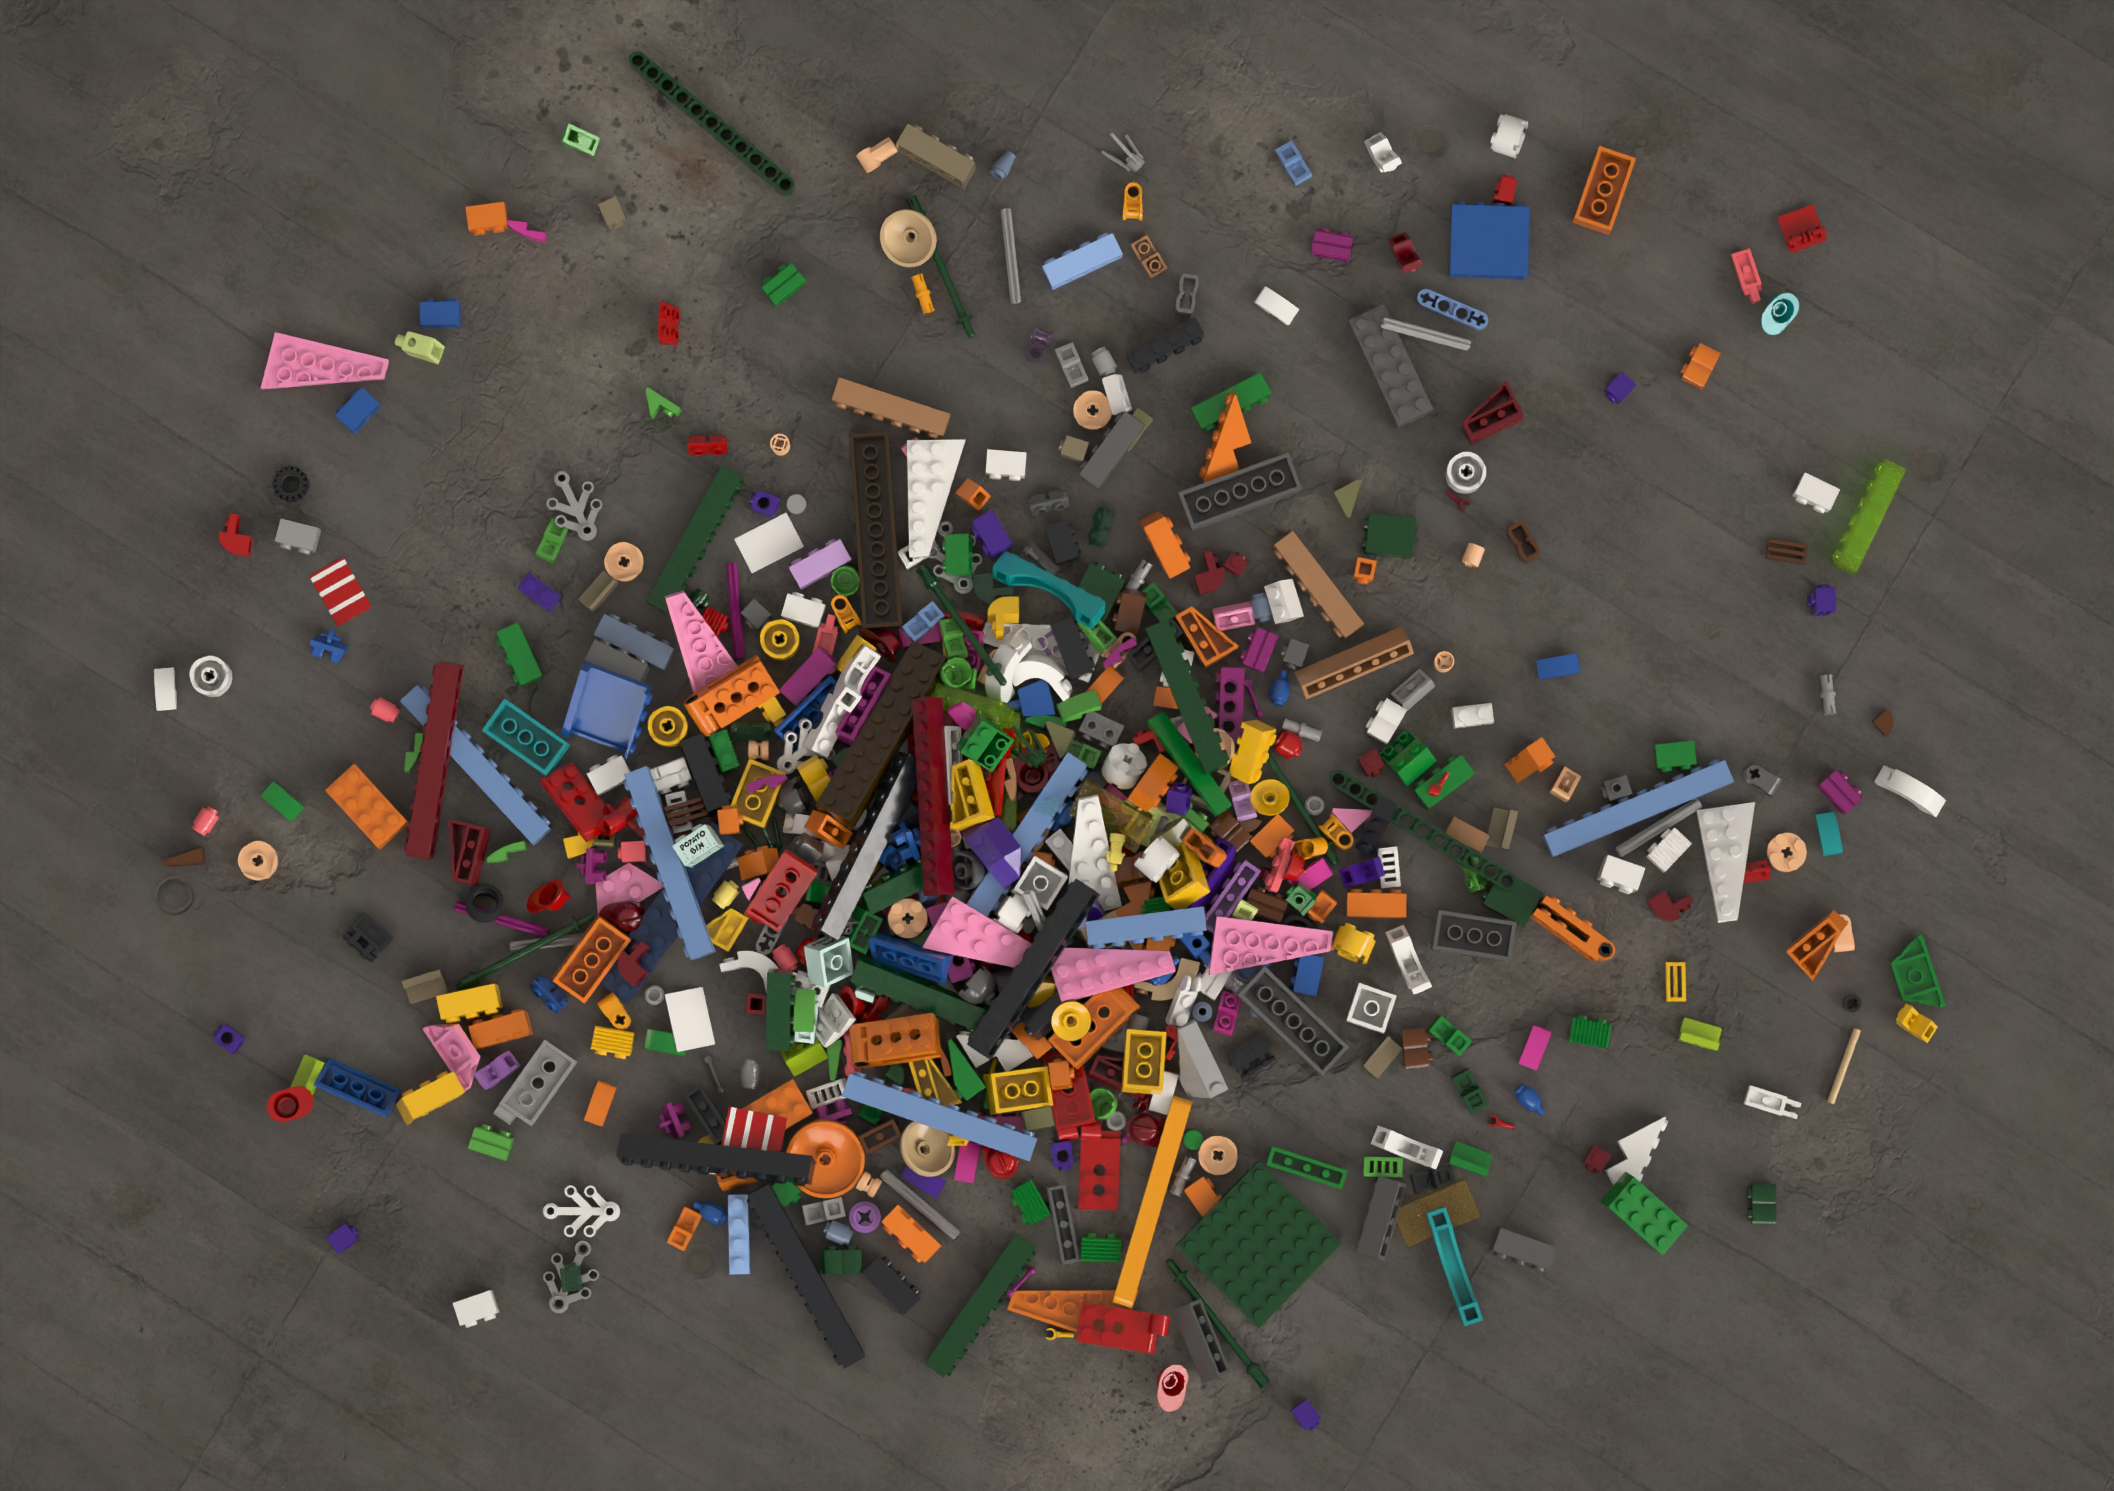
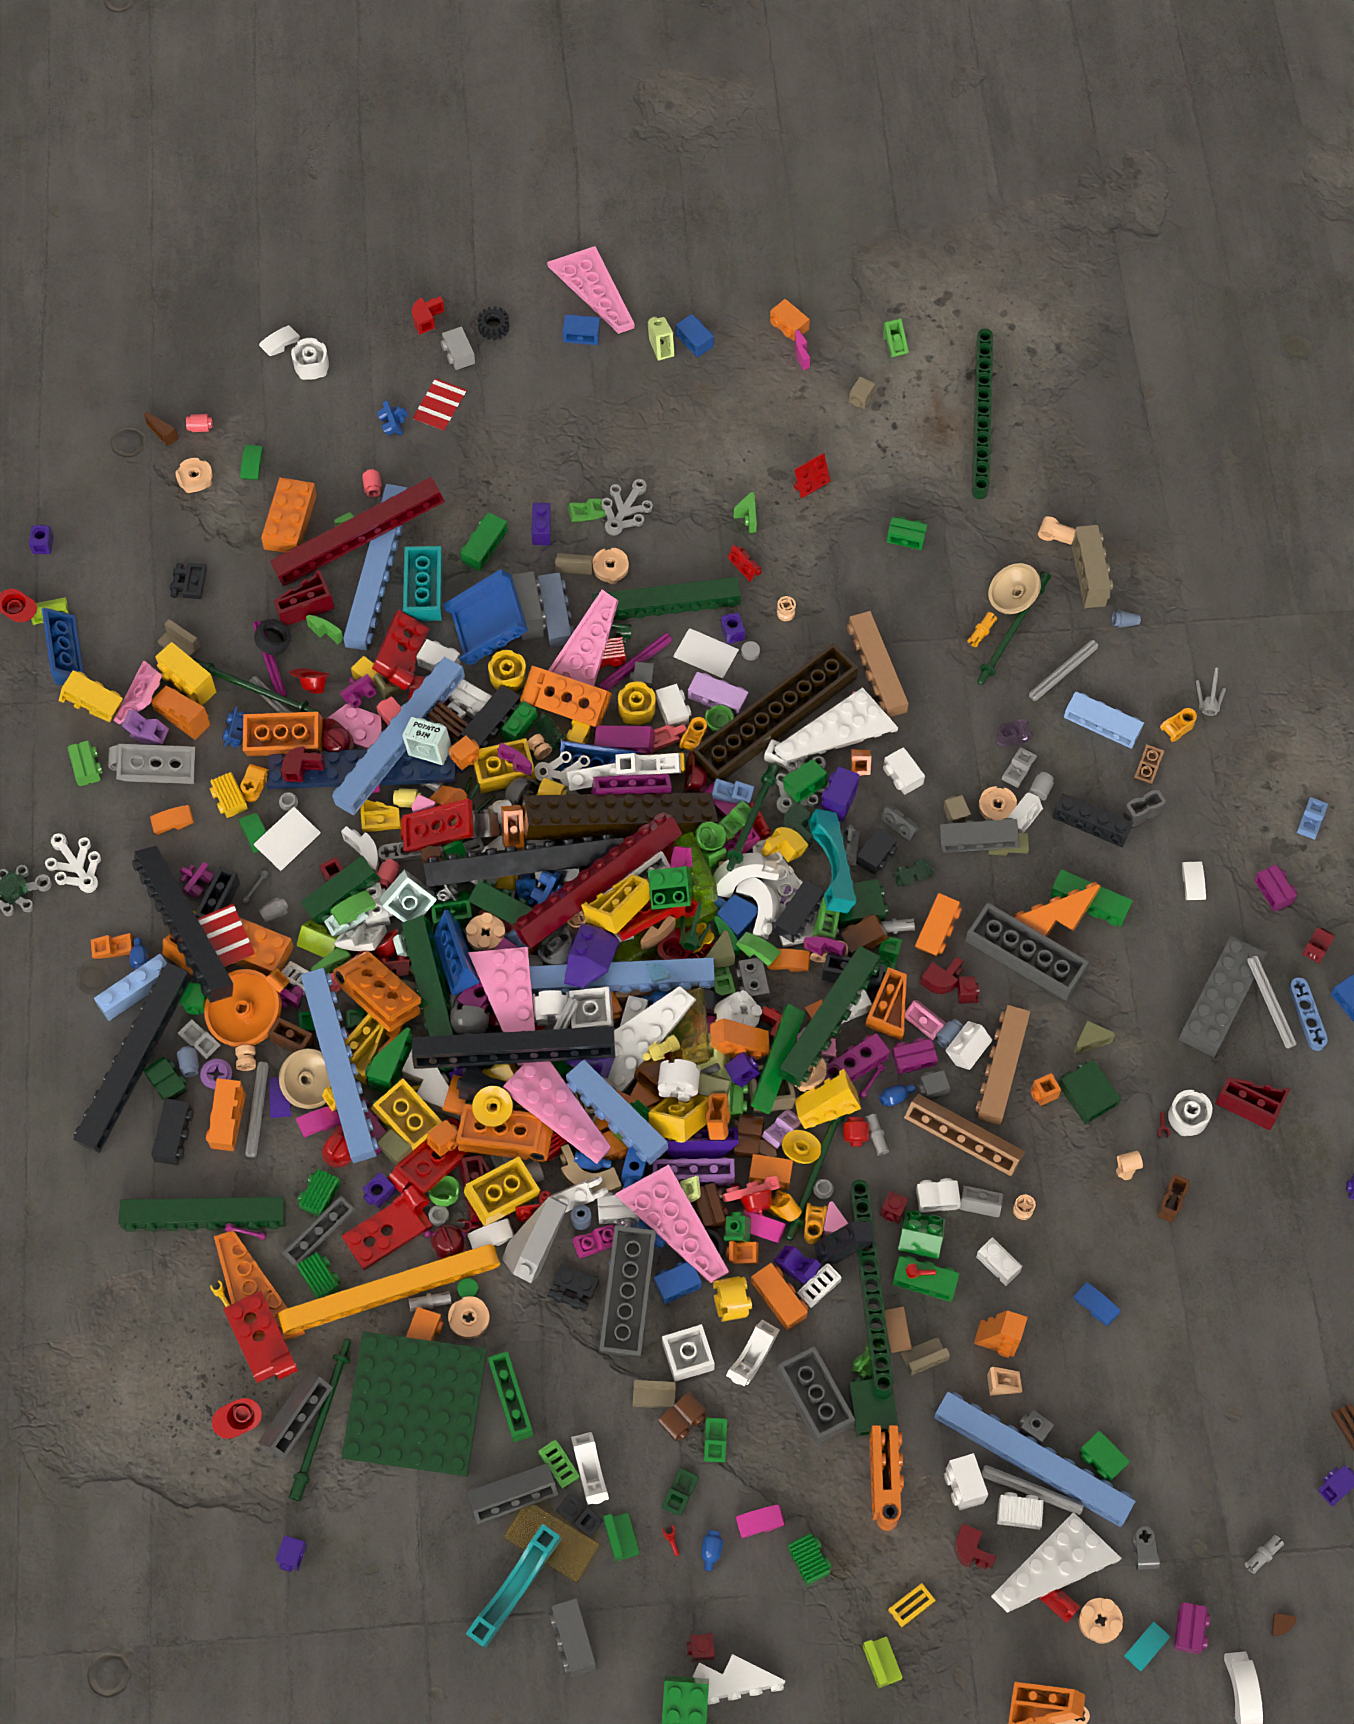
camera: 55 degrees right, 20 degrees down
none -> orange tile [265,968,290,993]

